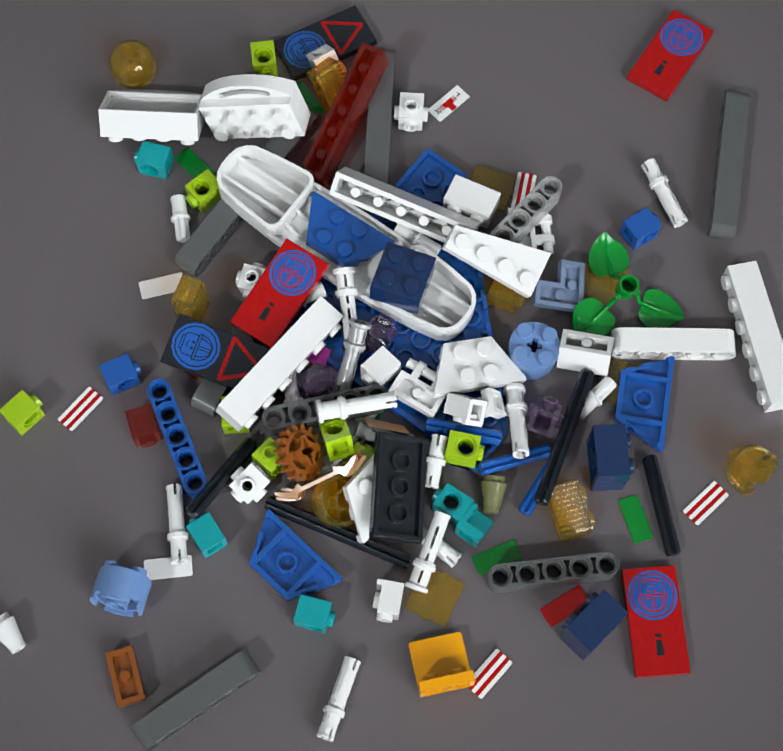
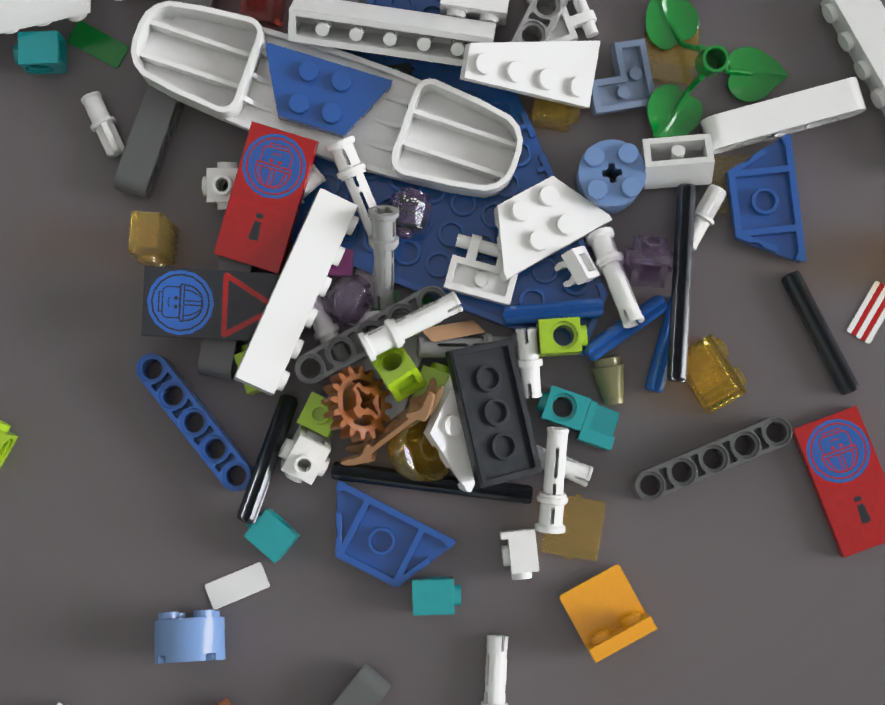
camera: 10 degrees left, 15 degrees up
sticker [58,387,103,431] -> none
blue brick [99,353,142,396] -> none
clear red brick [125,404,162,448] -> none
white sticker [139,272,186,299] -> none
white pin [166,484,188,565] -> none
lime brick [185,169,221,213] -> none
white brick [361,346,401,387] -> none
dark blue brick [370,241,436,314] -> none
white axle [394,224,441,255] -> none
white brick [443,393,488,427] -> none
sticker [468,649,512,699] -> none
green sticker [472,539,522,576] -> none
red sticker [540,585,588,627] -> none
dark blue brick [560,589,629,661] -> none
dark blue brick [586,424,634,491] -> none
green sticker [618,495,653,544] -> none

